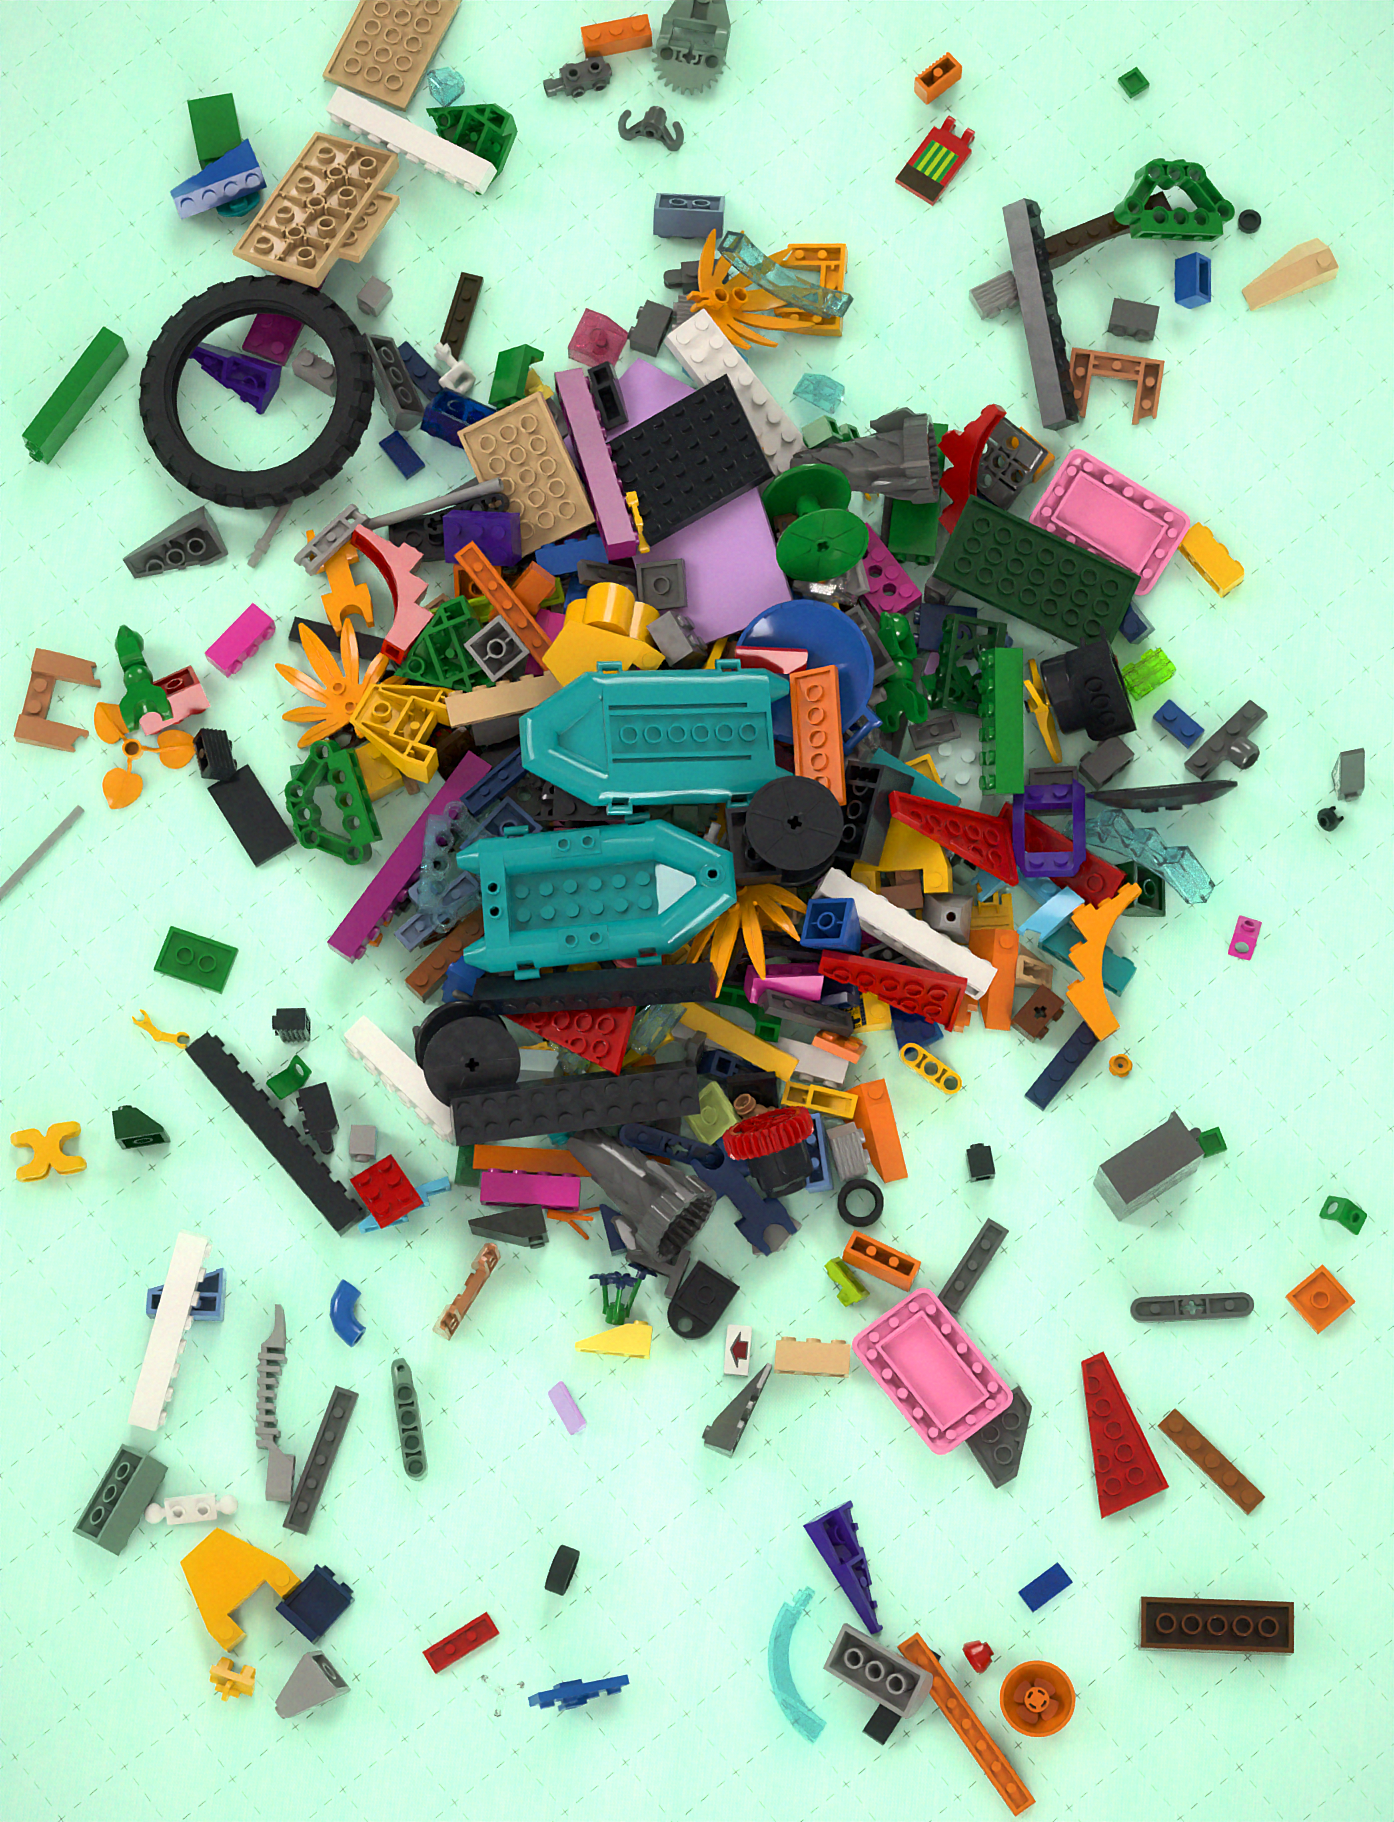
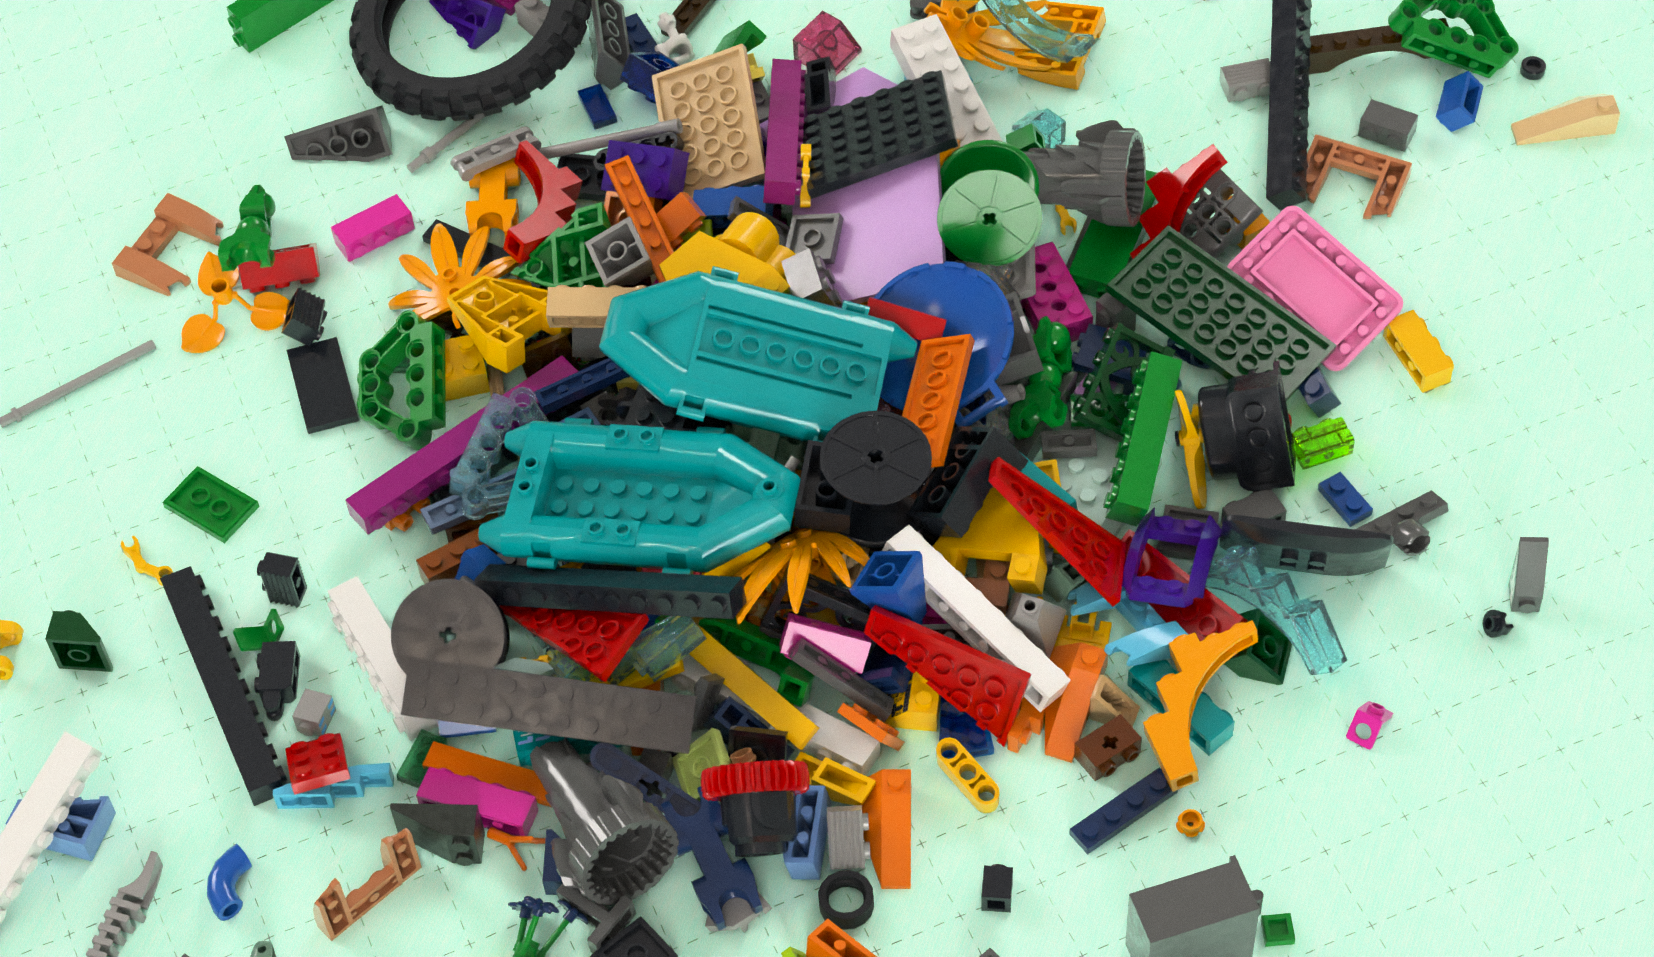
camera: 15 degrees right, 20 degrees down
dark grey brick [627,299,673,358] -> none

